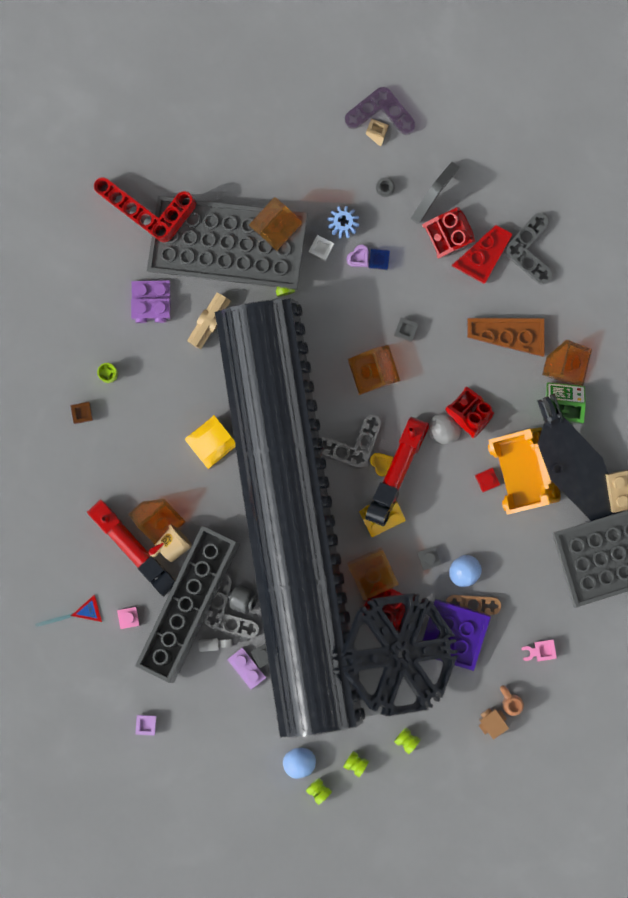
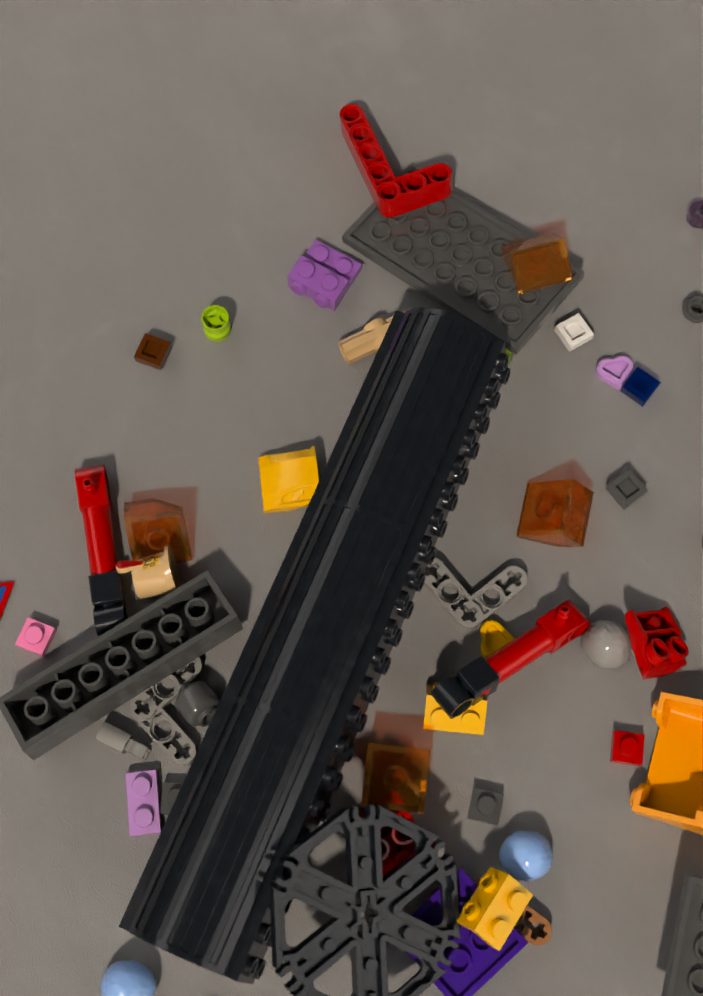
camera: 25 degrees right, 15 degrees down
light blue gear [327,206,359,239] -> none
none -> yellow bracket [457,867,533,951]

